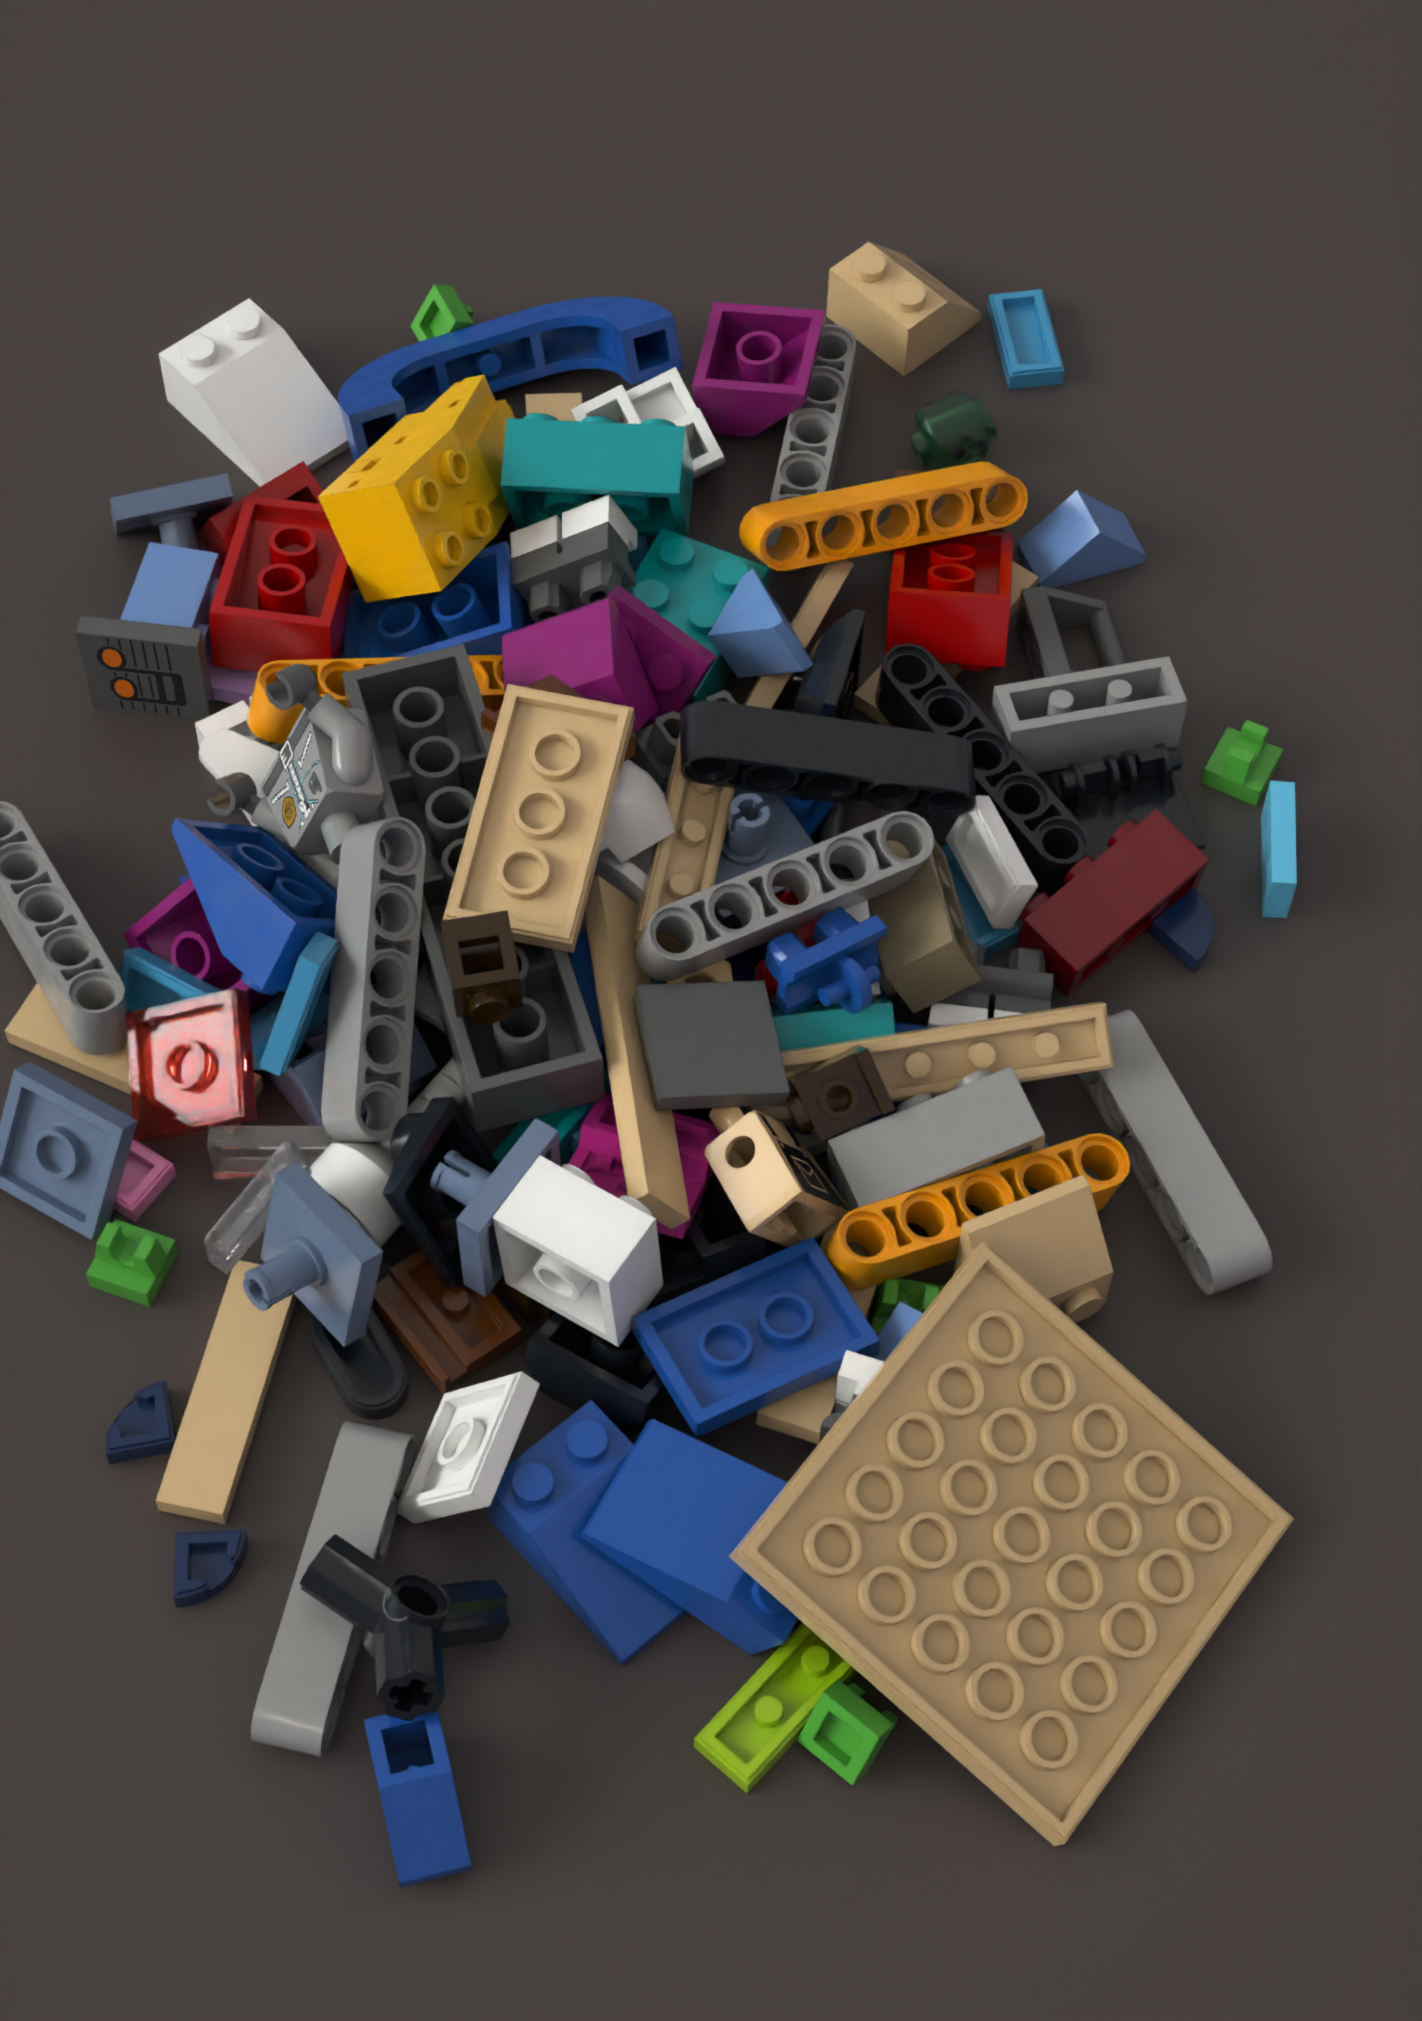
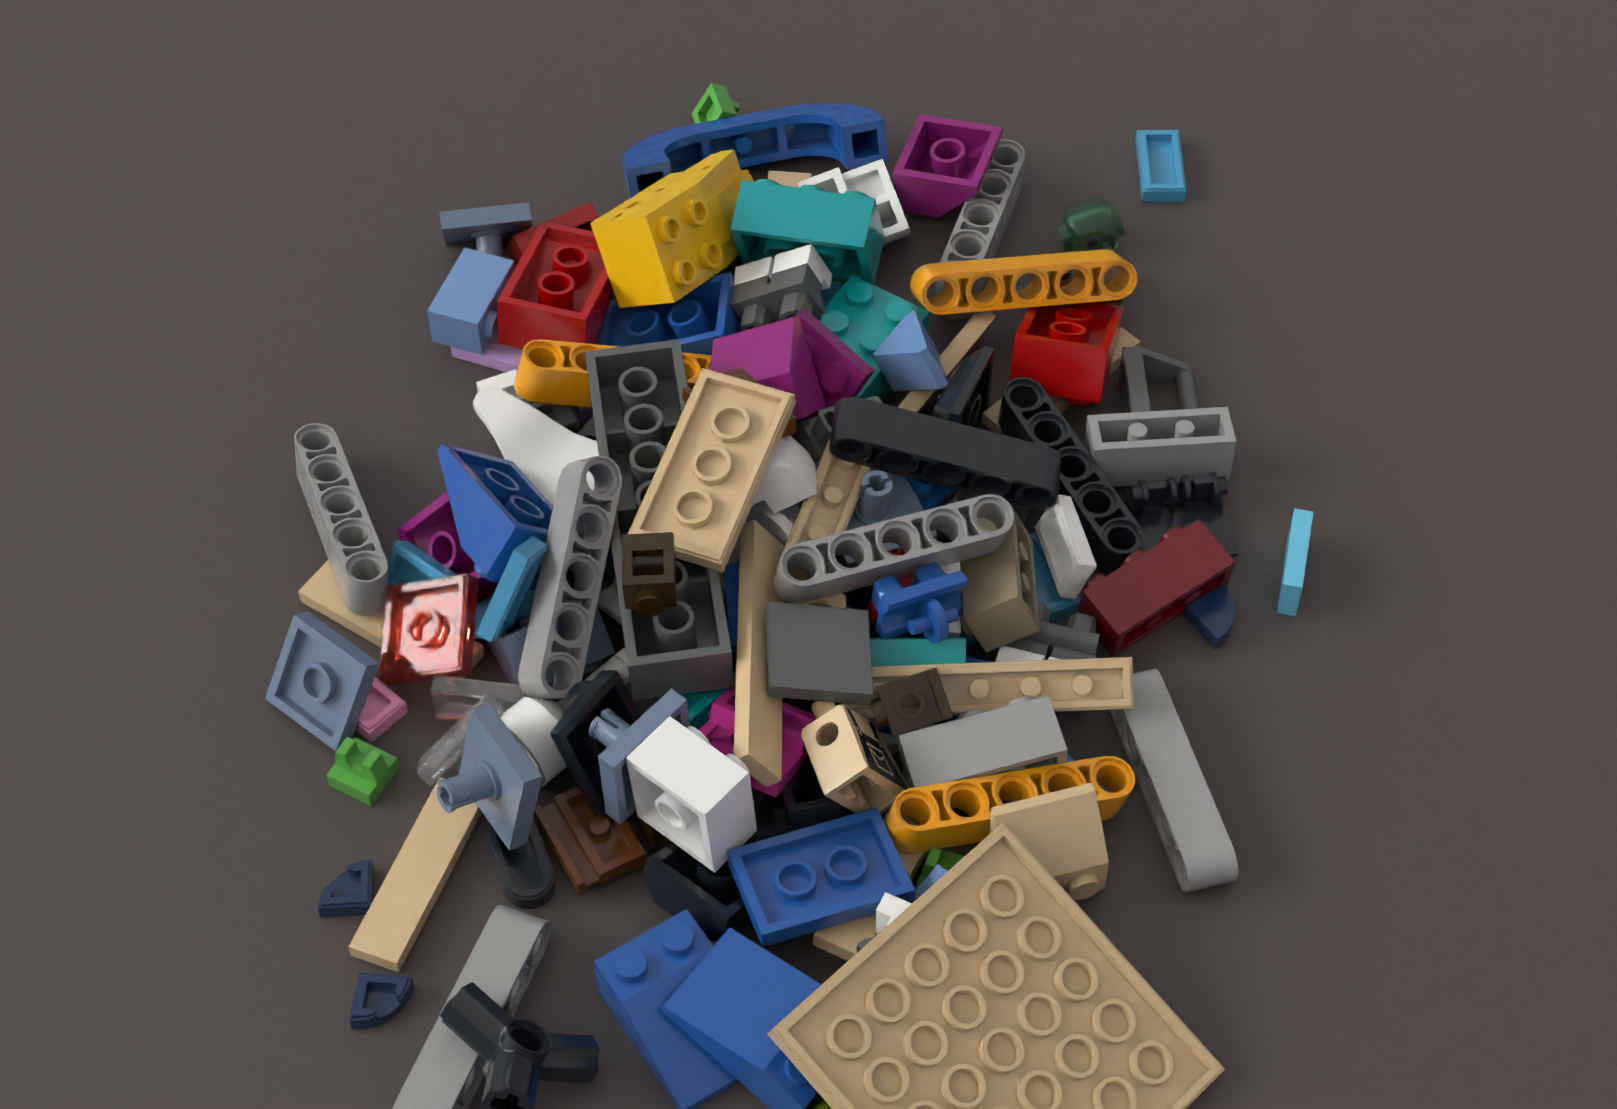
camera: 10 degrees right, 5 degrees down
dark grey tile [76,616,215,720] -> none
white slope [159,298,350,487] -> none
light grey torso [207,664,384,865] -> none
white tile [396,1371,540,1524] -> none
tan slope [826,242,982,377] -> none
medium blue slope [1017,490,1147,588] -> none
bright green tile [1201,720,1283,806] -> none

